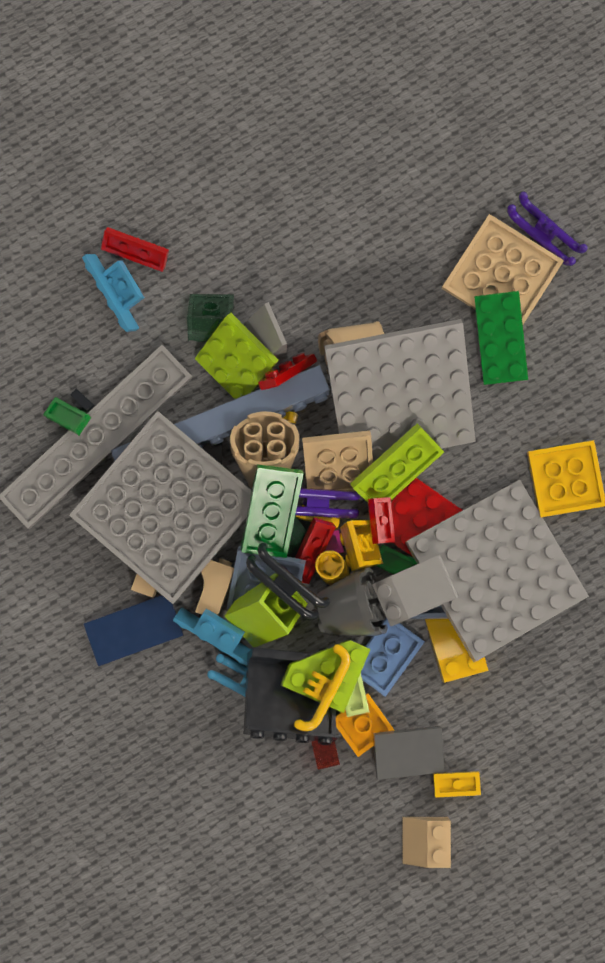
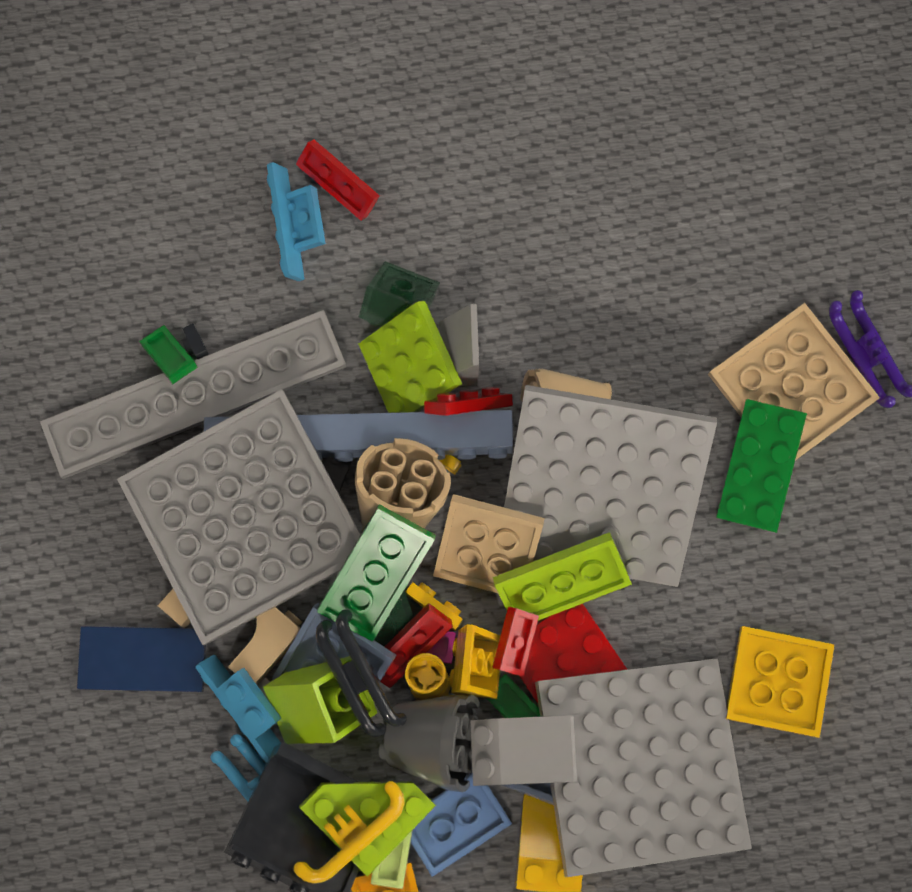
camera: 20 degrees right, 5 degrees down
dark purple piece [295,488,361,518] -> none

